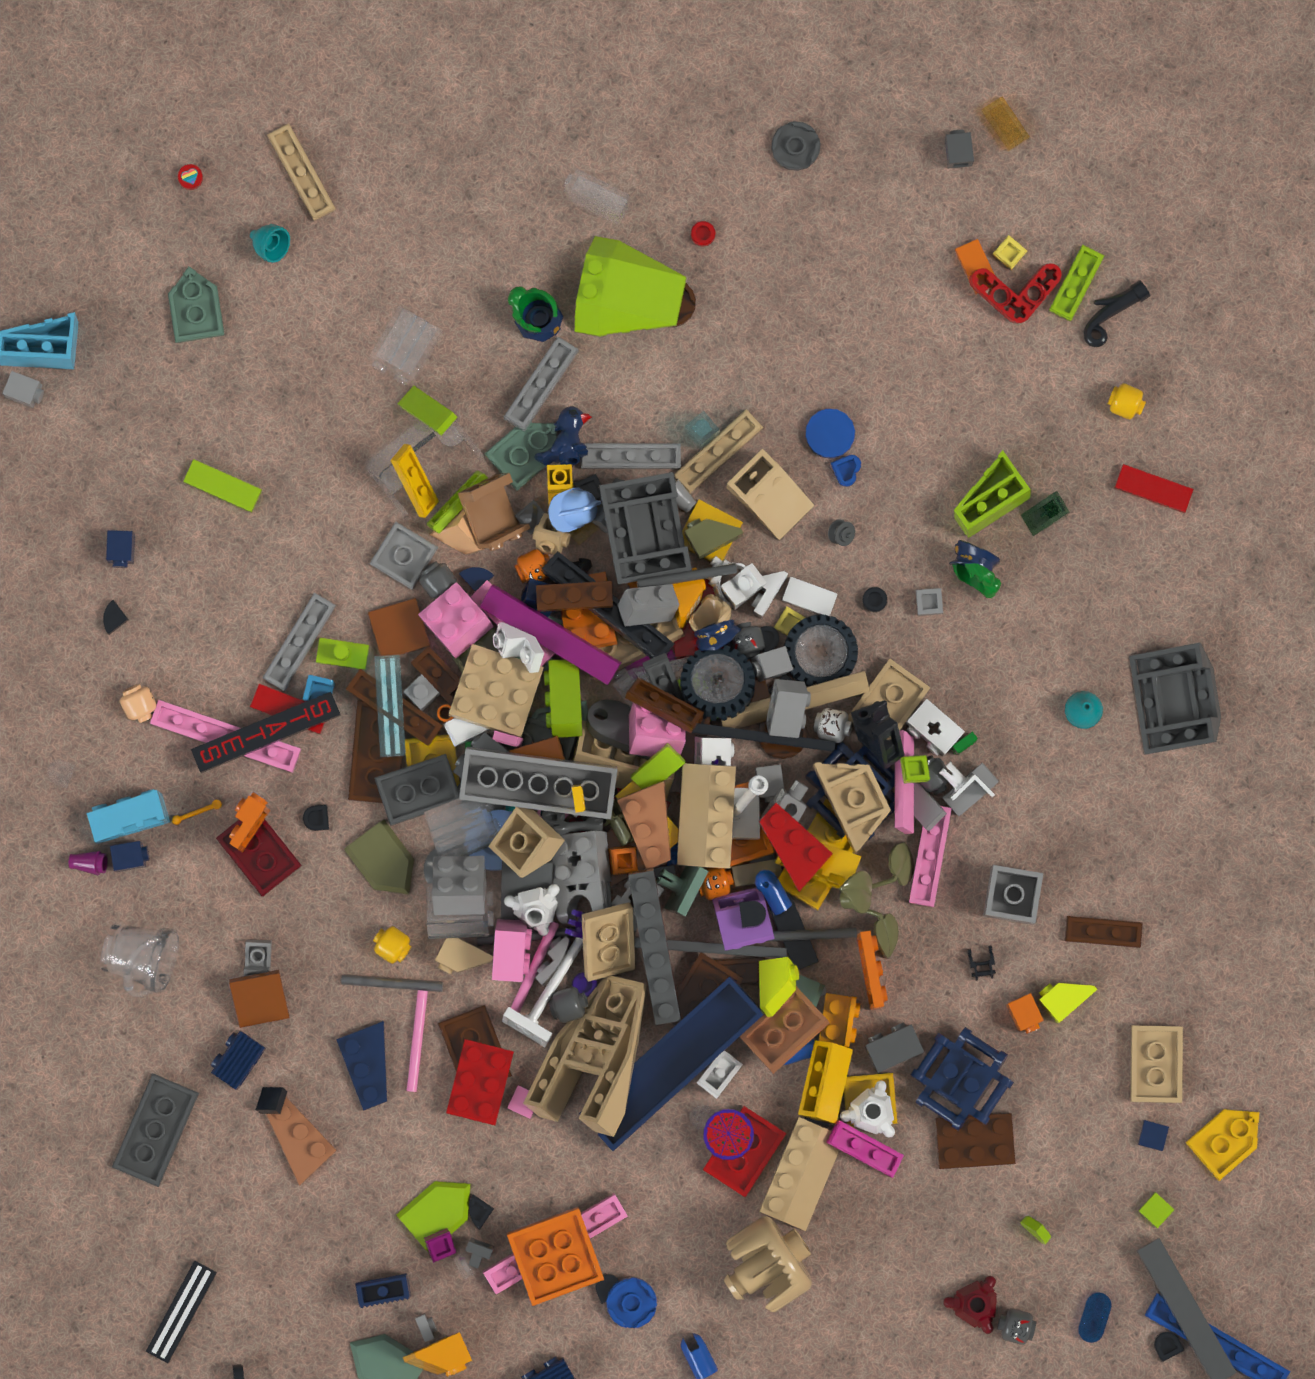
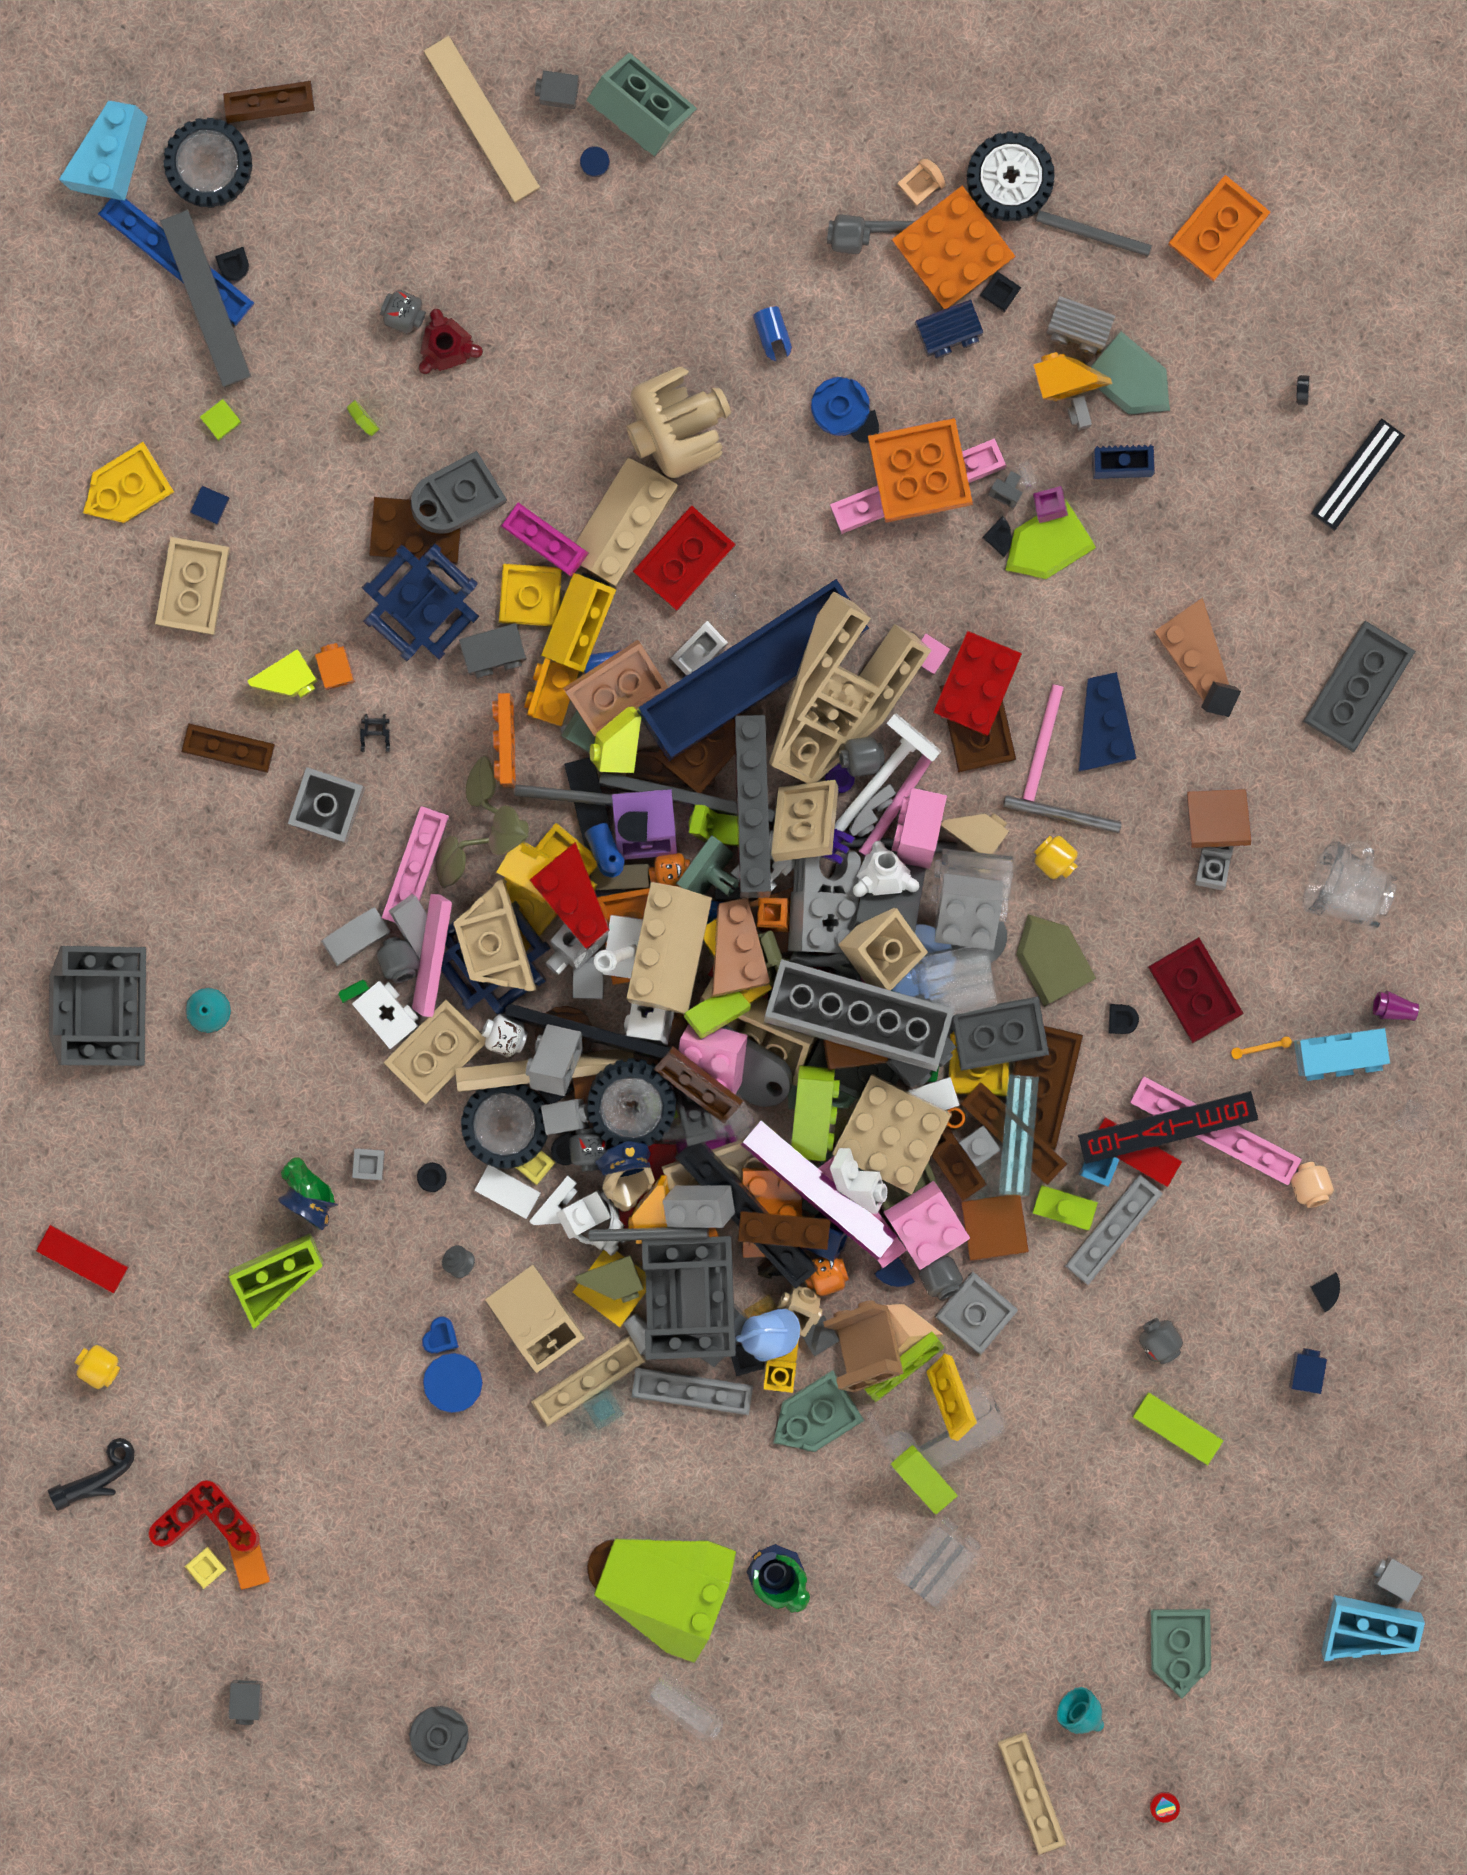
camera: 170 degrees left, 5 degrees up
dark blue brick [110,841,150,872] -> none
dark blue brick [211,1031,266,1090] -> none
orange plate [229,792,270,852] -> none
bright pink tile [492,731,523,748] -> none
light grey tile [504,337,579,432] -> none
dark blue animal [534,406,592,466] -> none
yellow tile [572,784,585,813] -> none
red tile [691,221,715,247] -> none
tile [703,1109,754,1160] -> none
white rock [840,1080,895,1138] -> none
black tile [851,700,905,770] -> none
lime tile [900,755,930,784] -> none
white bracket [939,761,995,800] -> none
clear yellow tile [981,96,1030,151] -> none
clear green slope [1021,491,1070,536] -> none
lime tile [1049,244,1105,322] -> none
clear blue tile [1078,1292,1112,1343] -> none
none -> dark grey tile [411,451,507,534]
none -> lime bracket [689,804,738,846]
none -> dark grey head [1139,1318,1183,1364]

